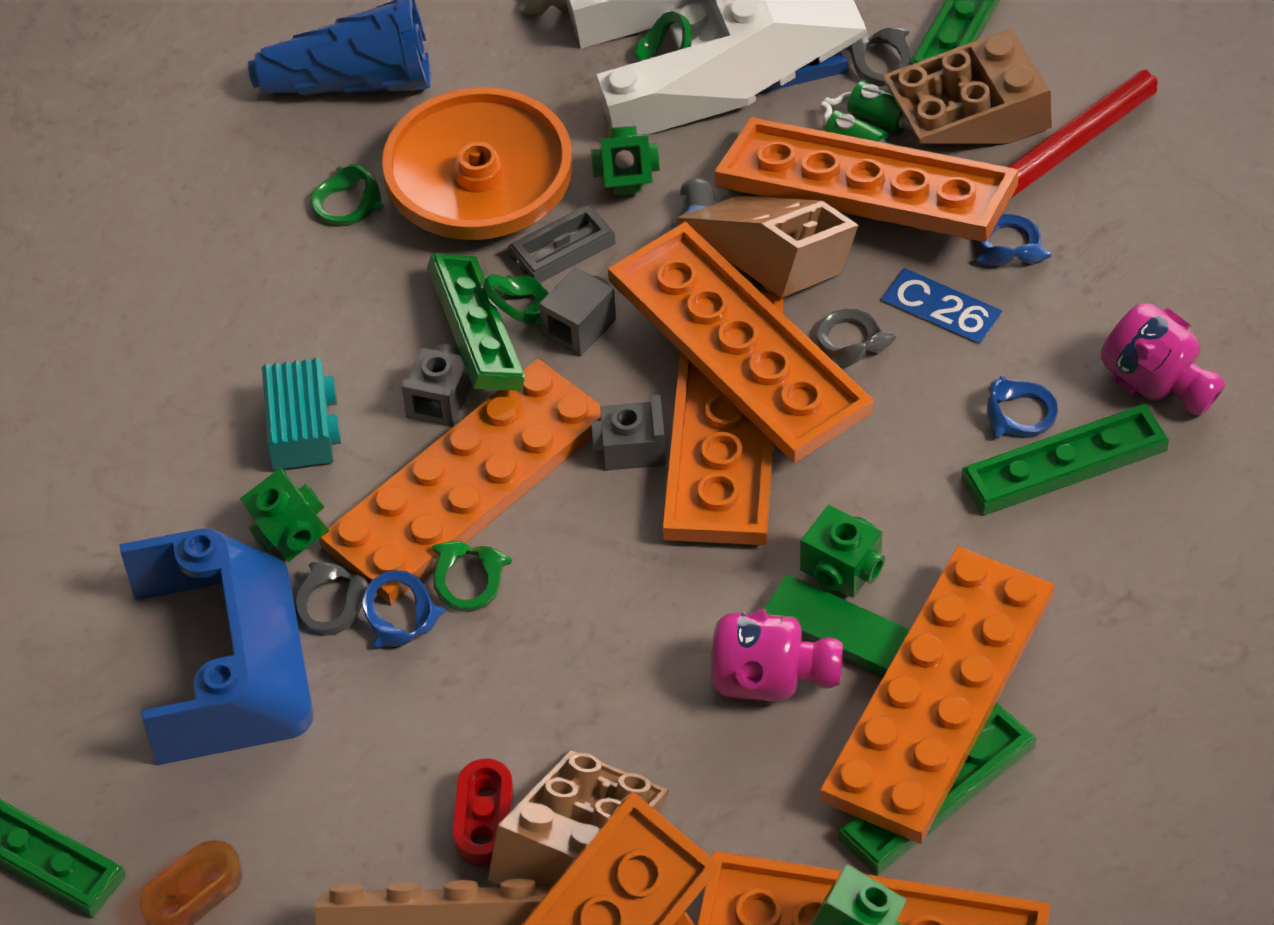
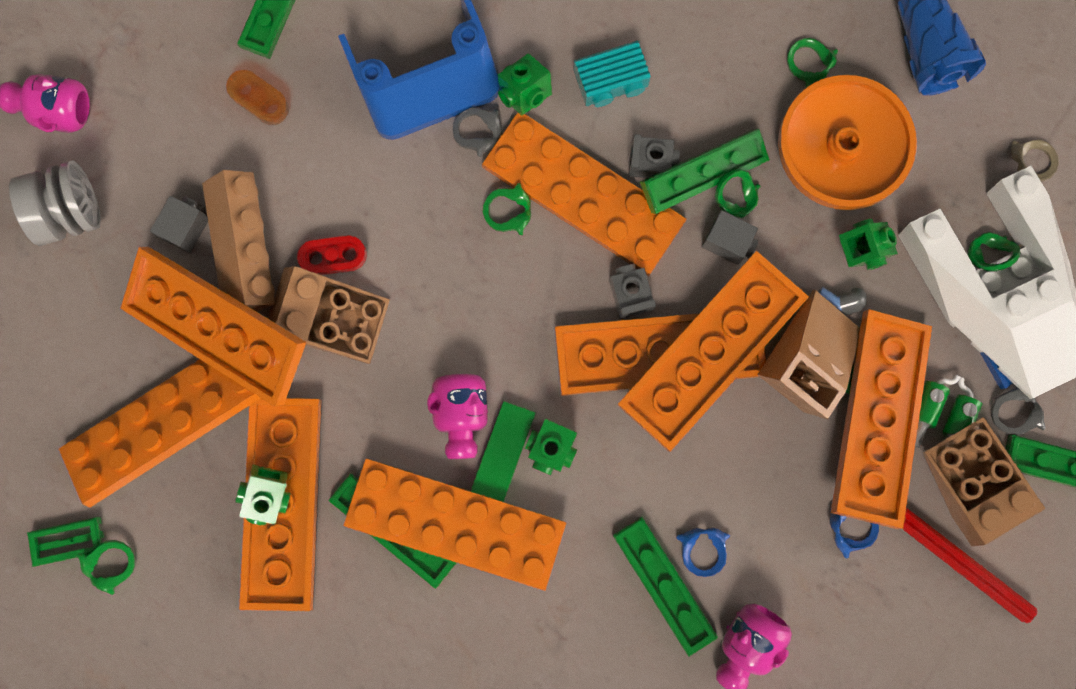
camera: 75 degrees right, 30 degrees up
blue piece [362,570,446,648] -> none
dark grey tile [508,204,616,283] -> none
dark grey piece [817,309,896,368] -> none
blue sticker [881,268,1003,343] -> none

